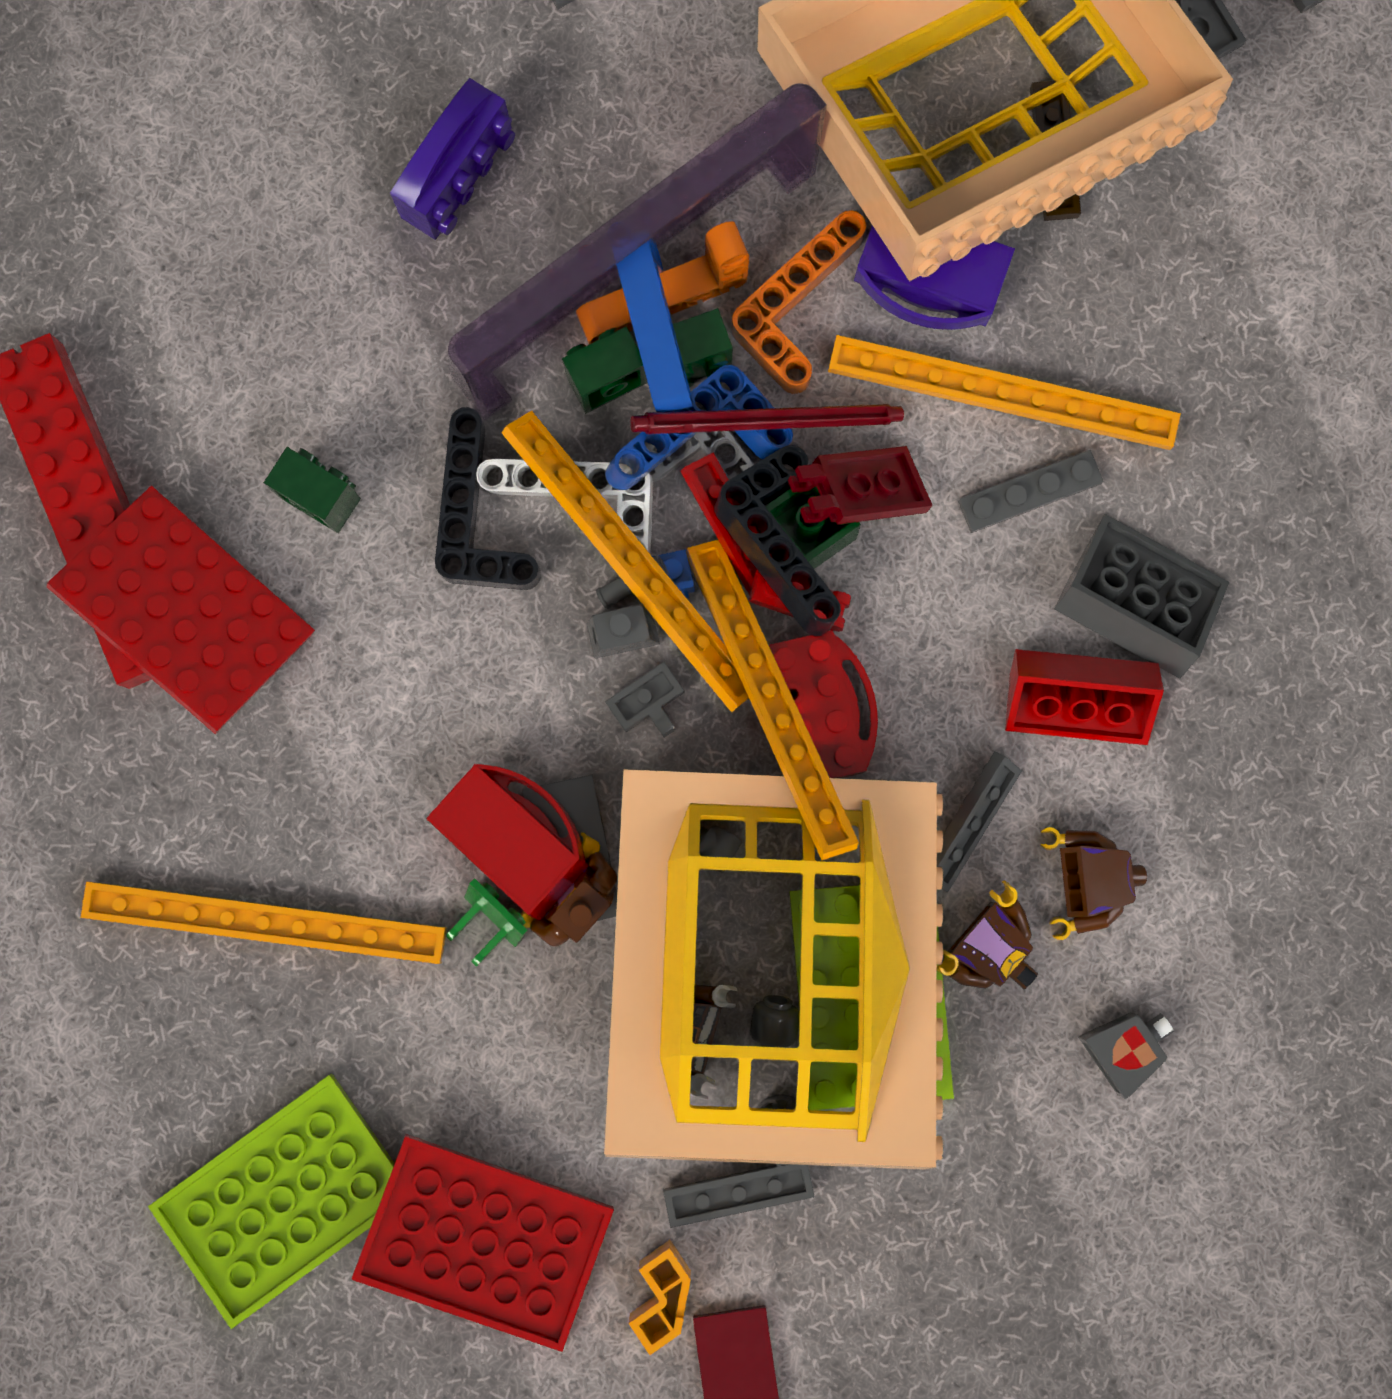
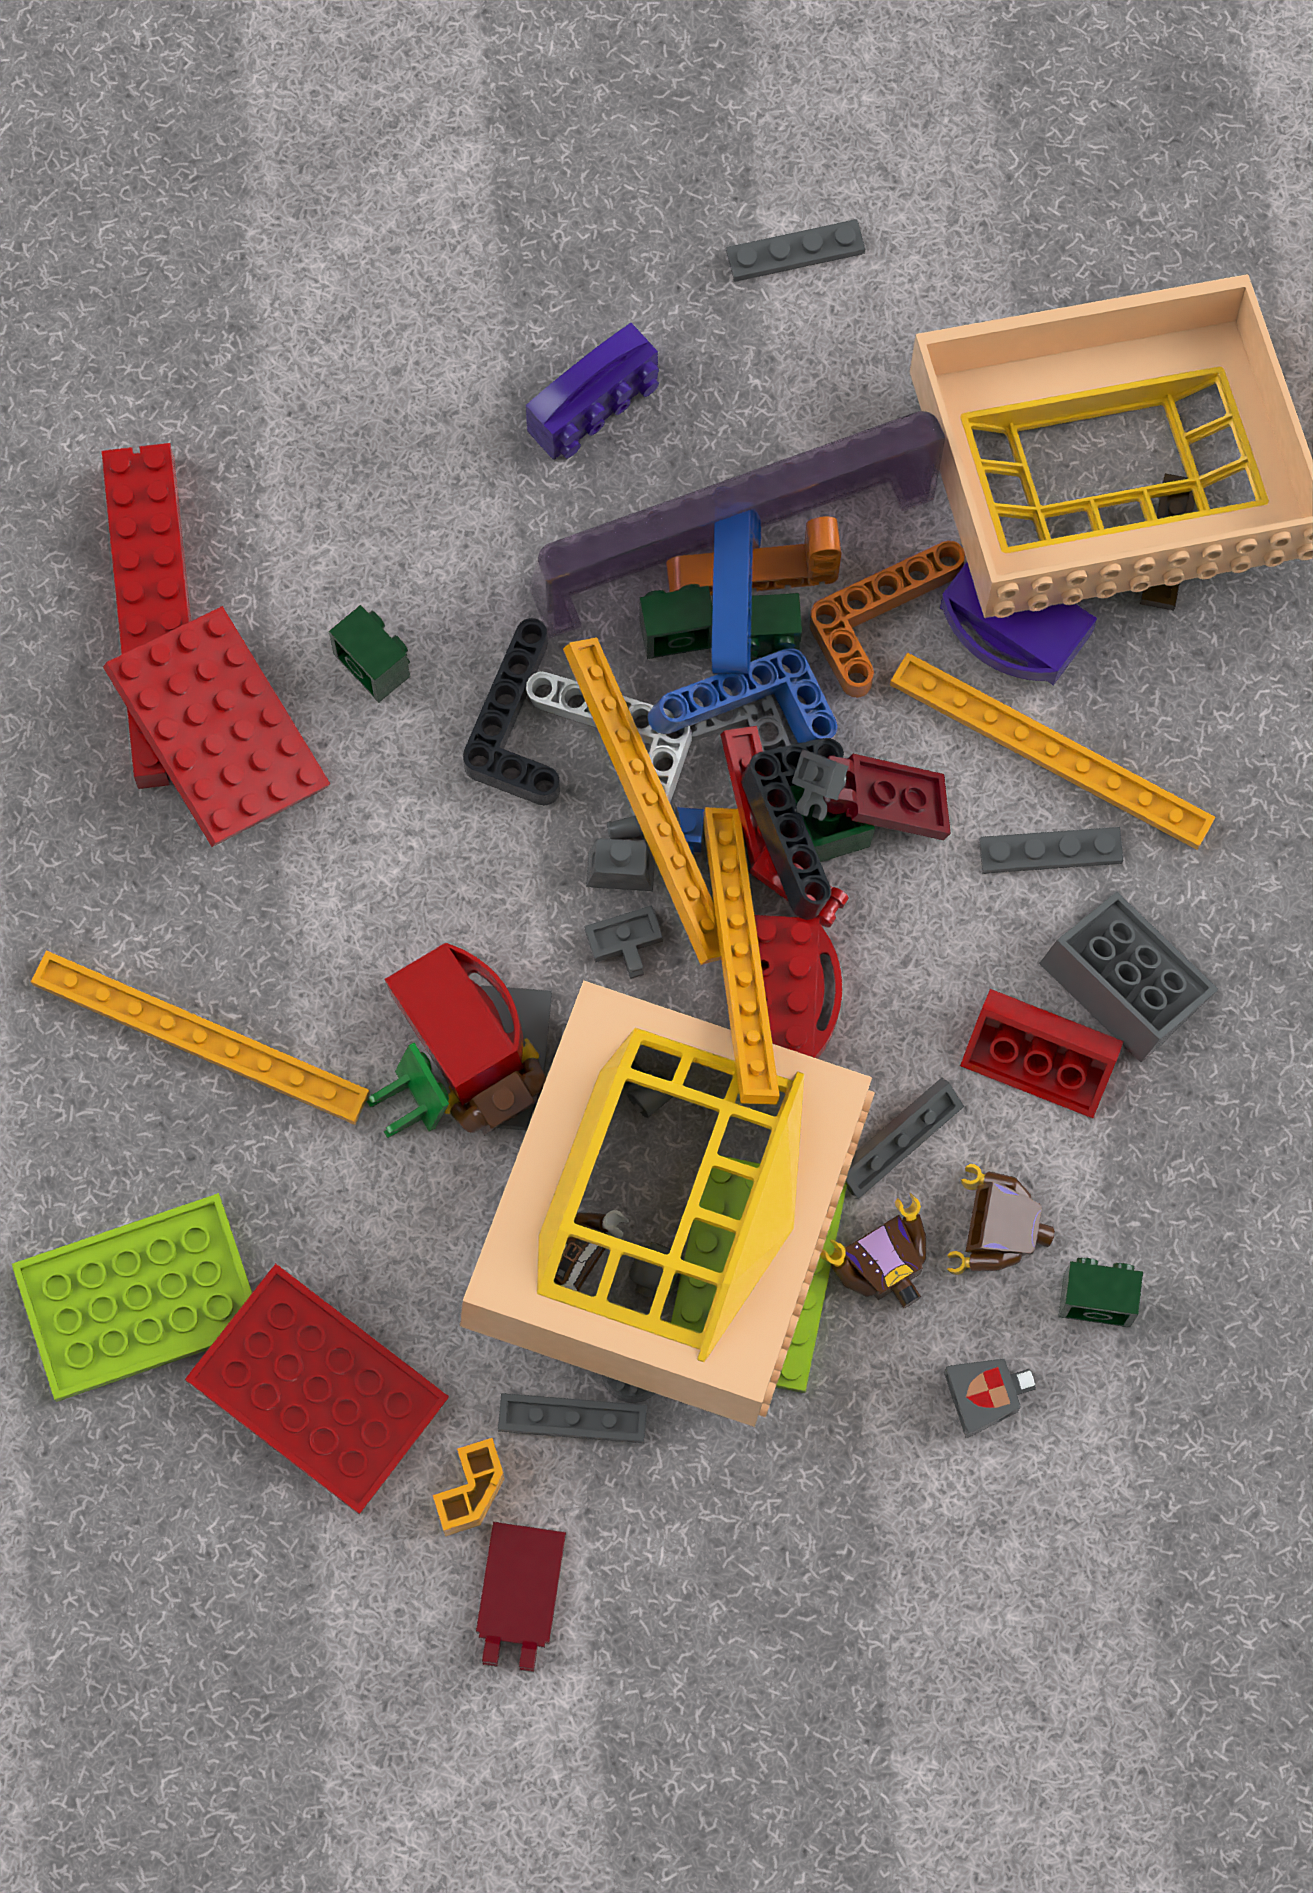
camera: 15 degrees right, 10 degrees down
dark red piece [630,404,904,435] -> none
none -> dark grey plate [792,749,848,820]
none -> dark green brick [1058,1258,1143,1328]

